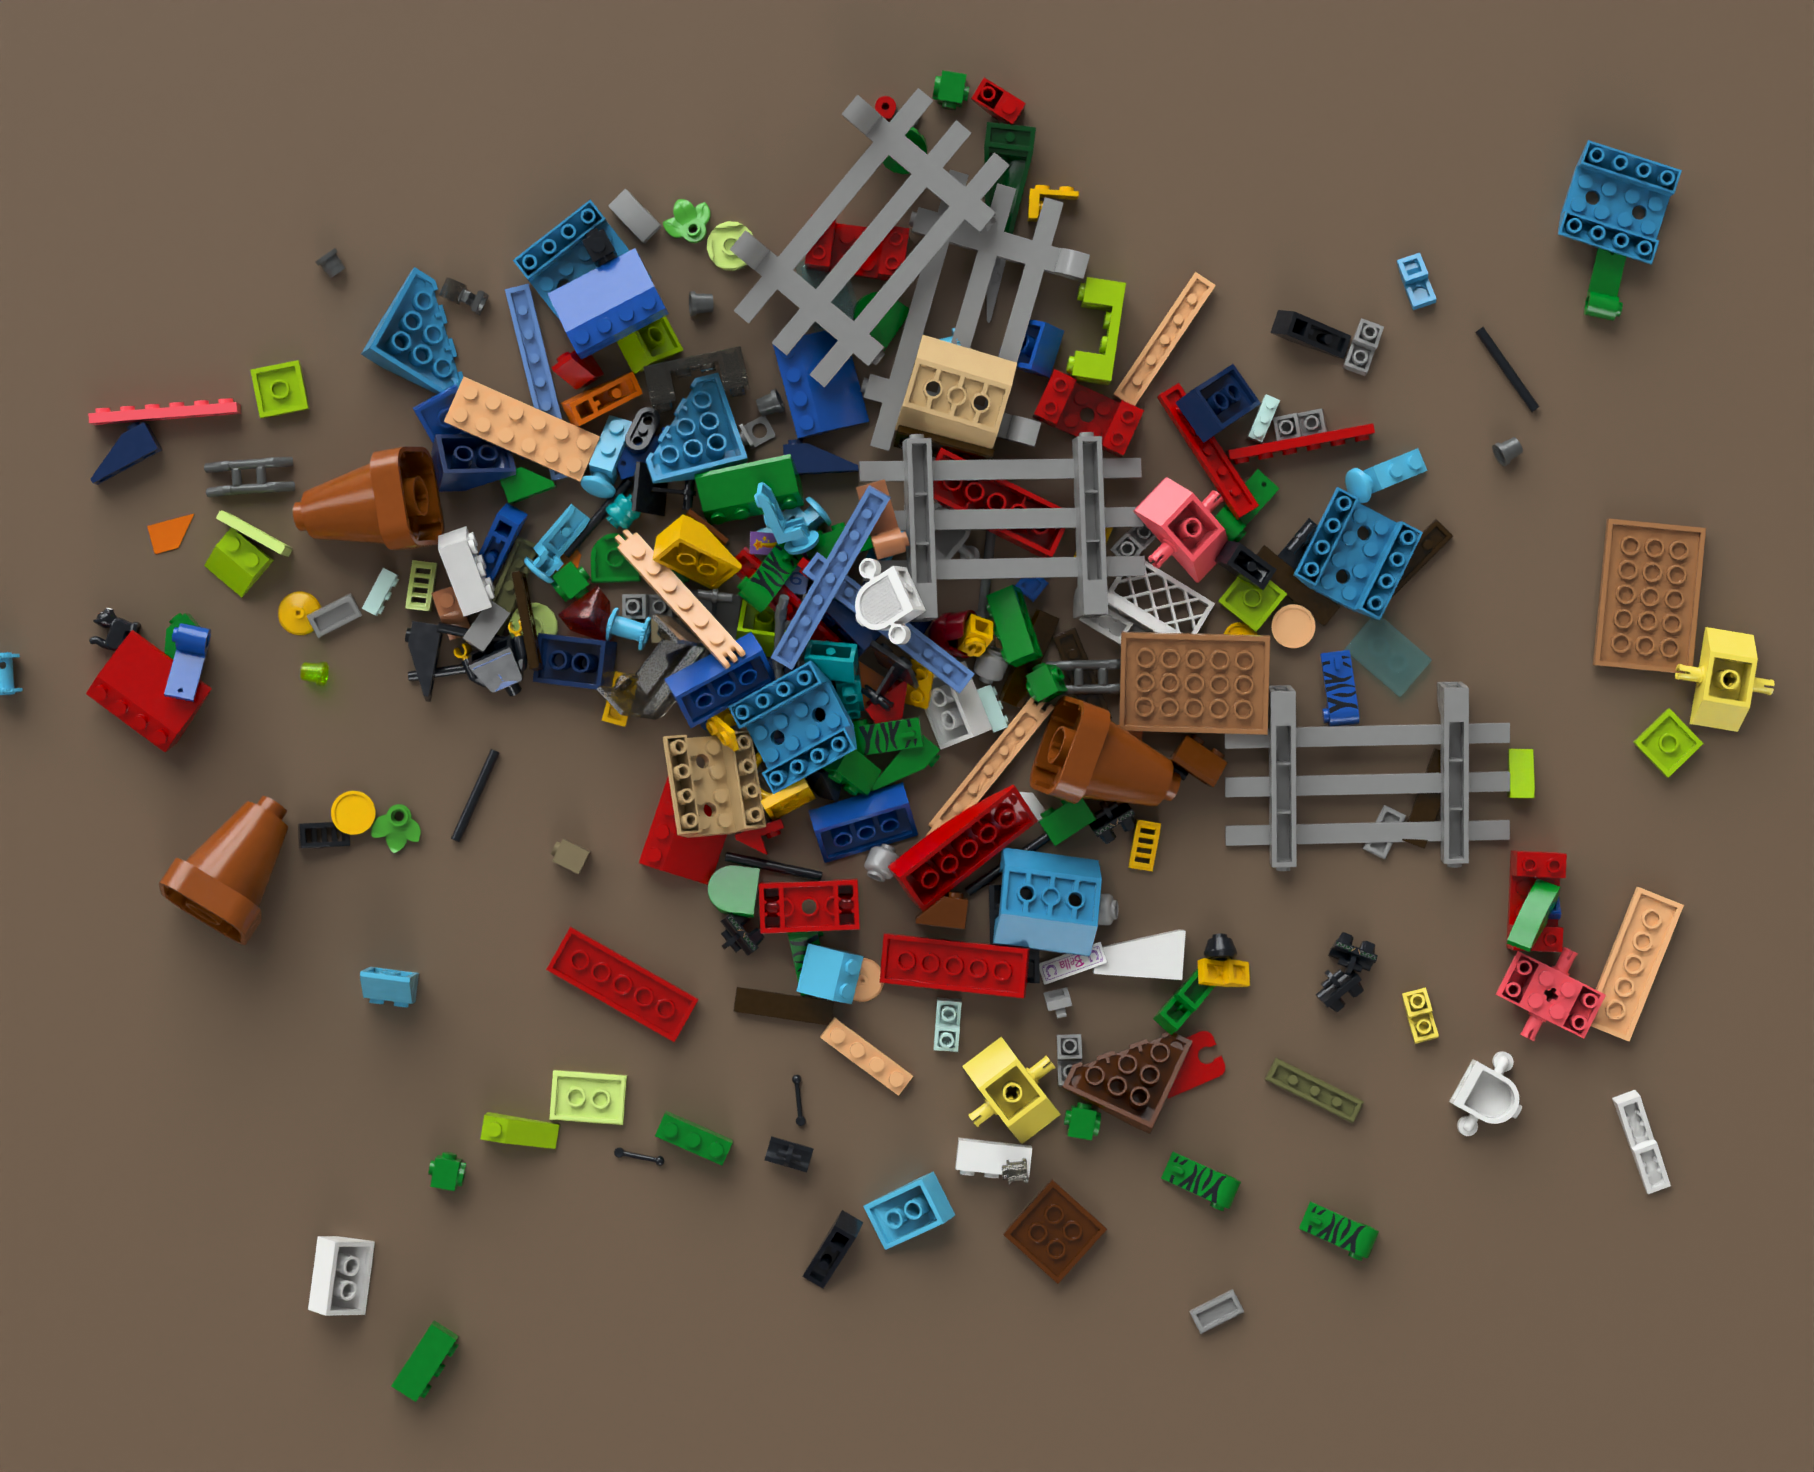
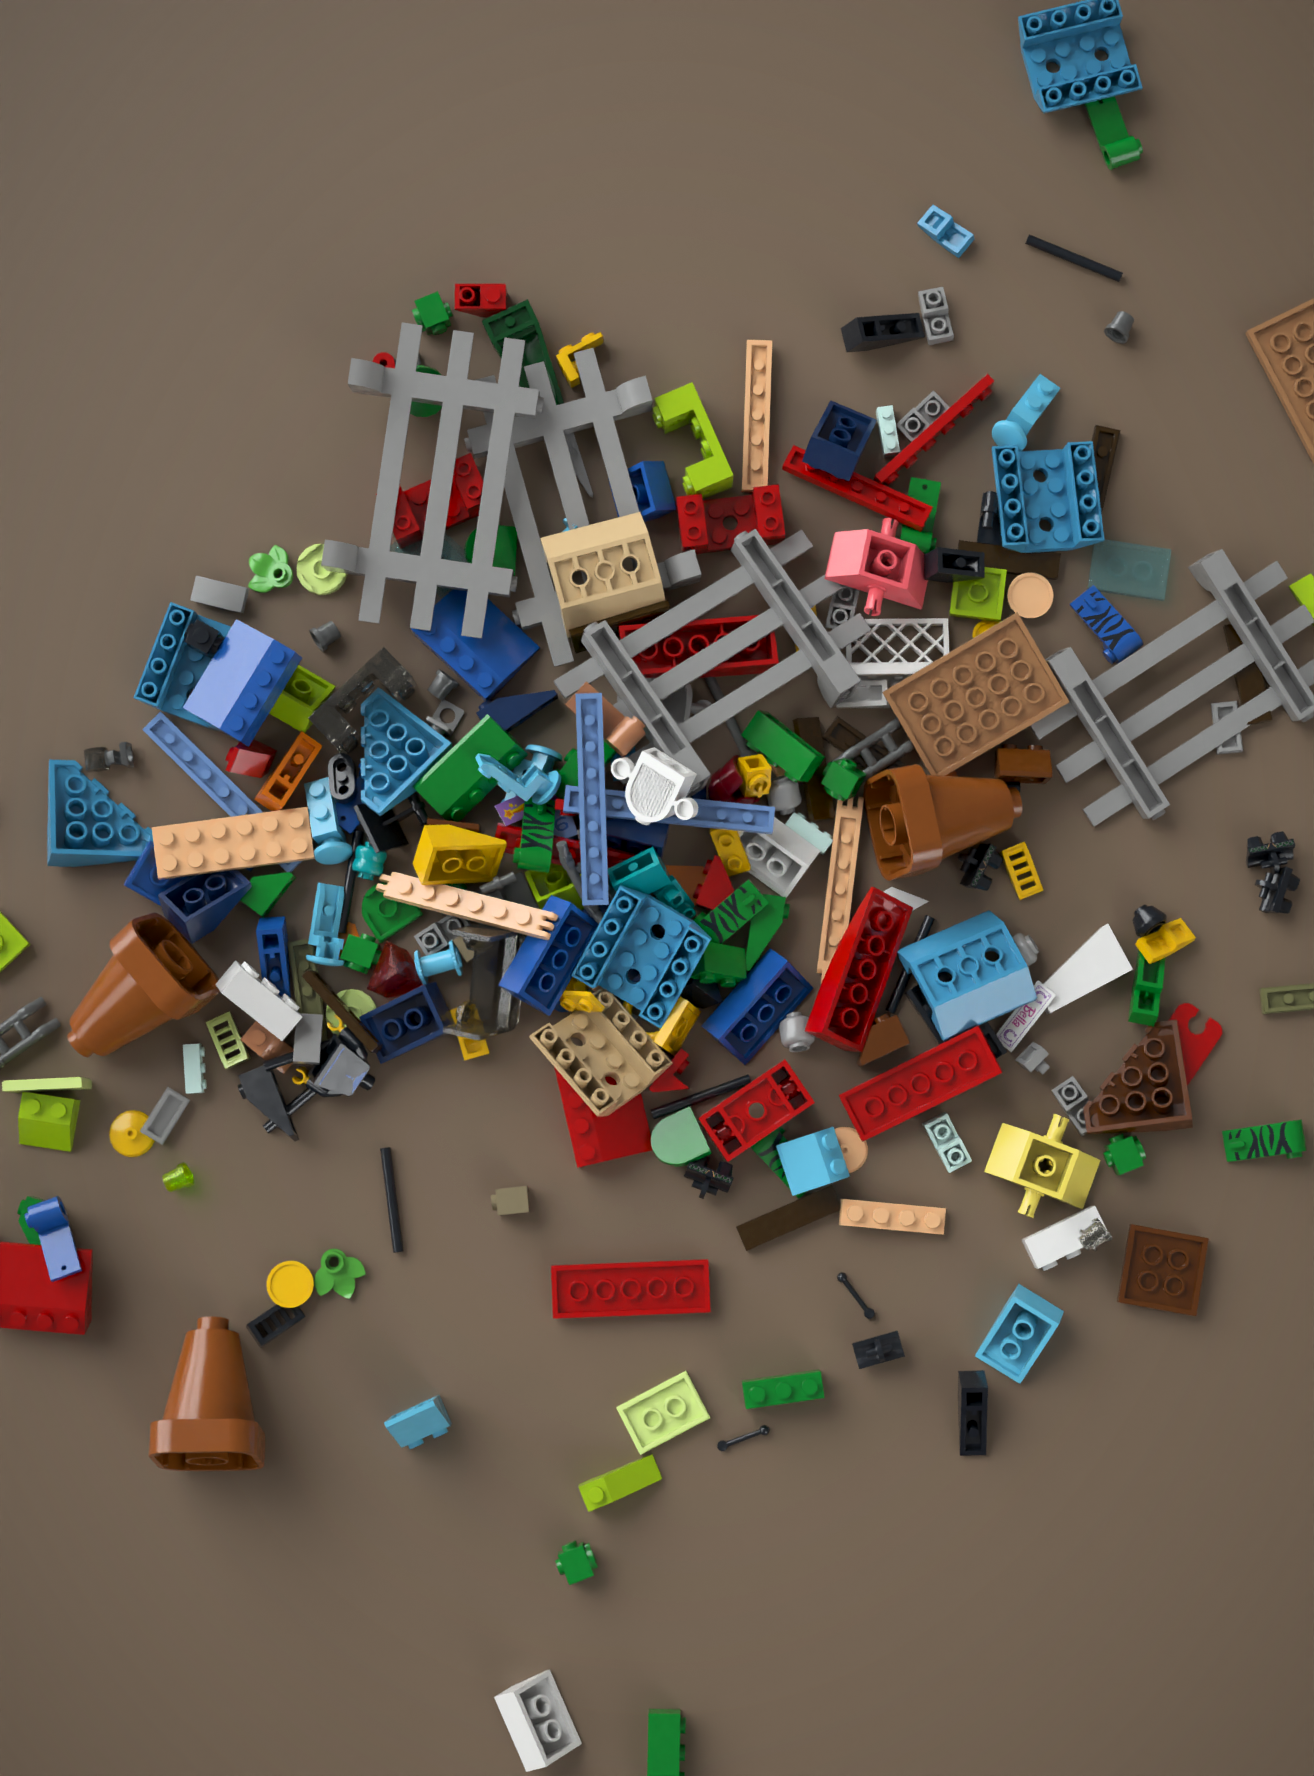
camera: 30 degrees left, 5 degrees down
black plate [861,640,919,711] -> none
blue tile [1015,578,1049,602] -> none
green brick [1038,798,1096,846] -> none

